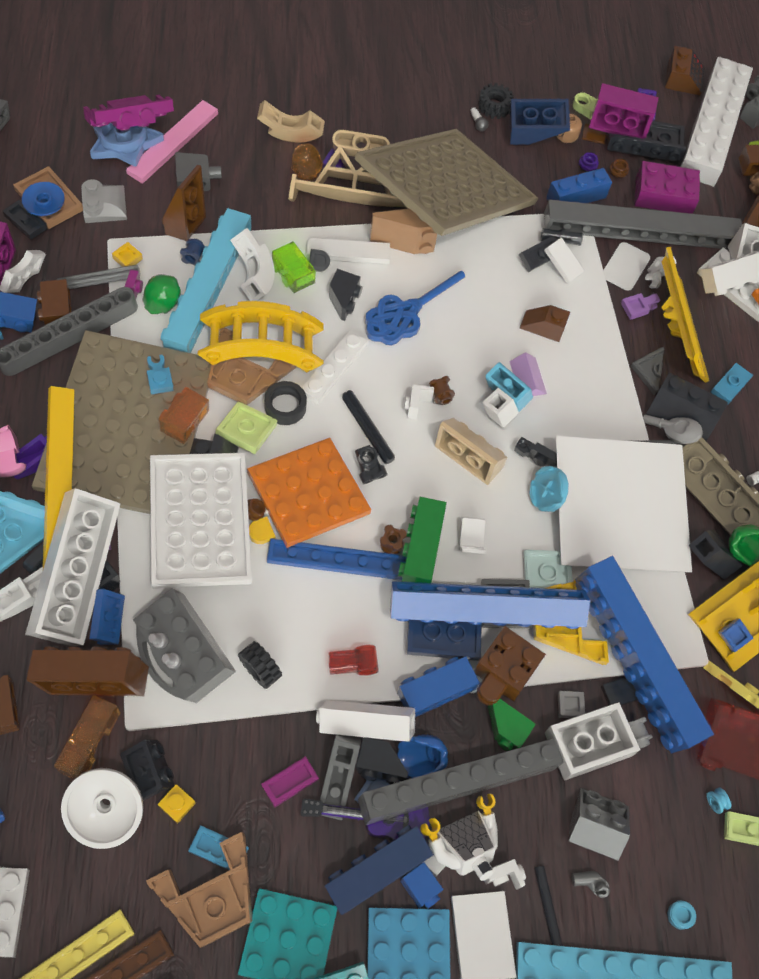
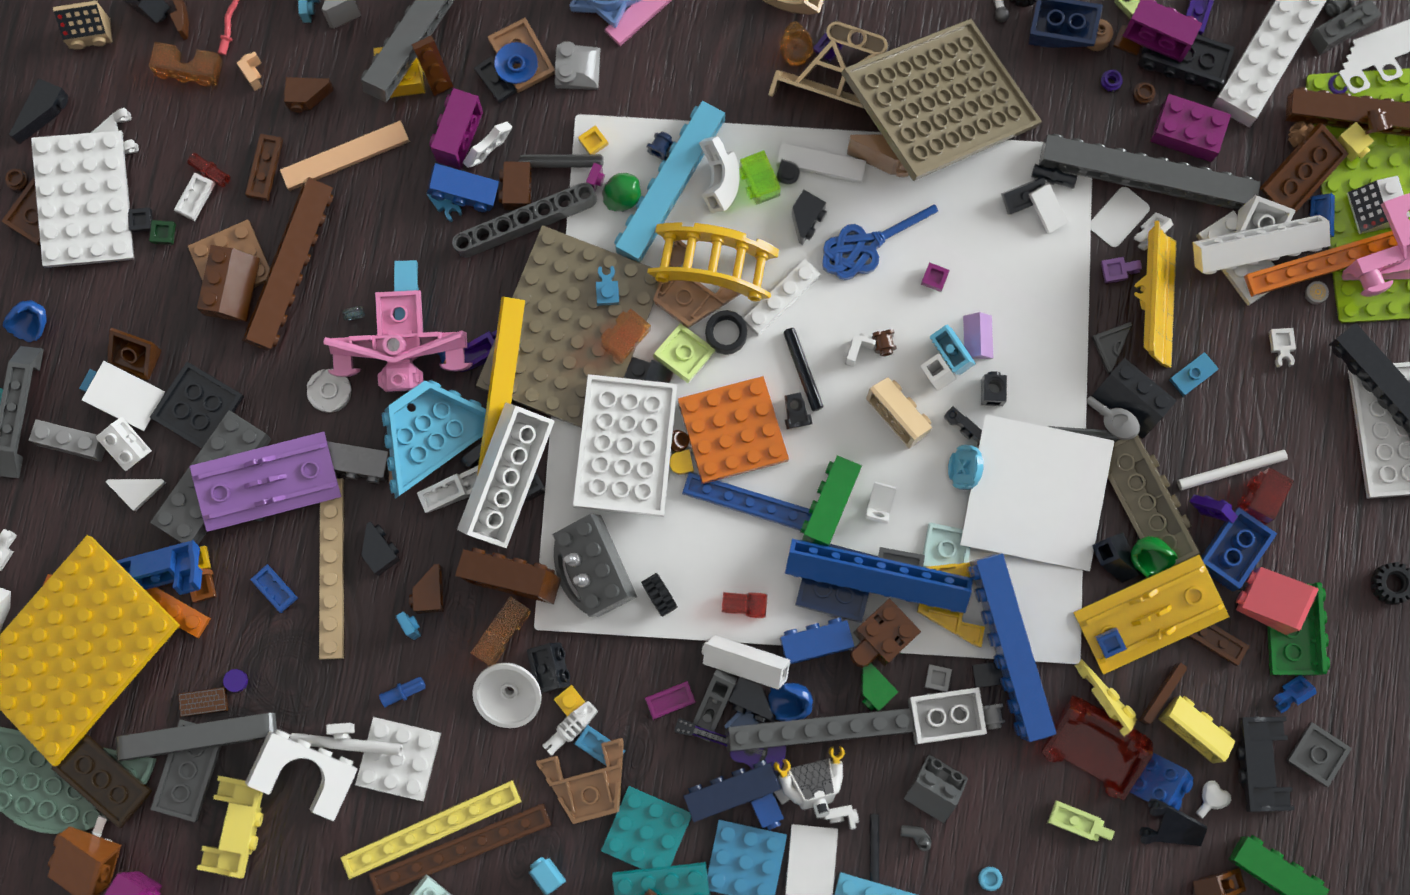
camera: 20 degrees right, 15 degrees up
blue bracket [90,589,125,645] -> none
reddish brown slope [162,165,206,241] -> none
dark grey torso [175,152,222,191] -> none
reddish brown brick [380,525,407,554] -> none
reddish brown slope [519,305,570,342] -> none
blue brick [547,168,612,203] -> none
medium azure bush [707,787,731,814] -> none
none -> white hinge [542,701,598,756]
none -> magenta plate [921,262,950,292]
none -> black brick [981,371,1007,406]

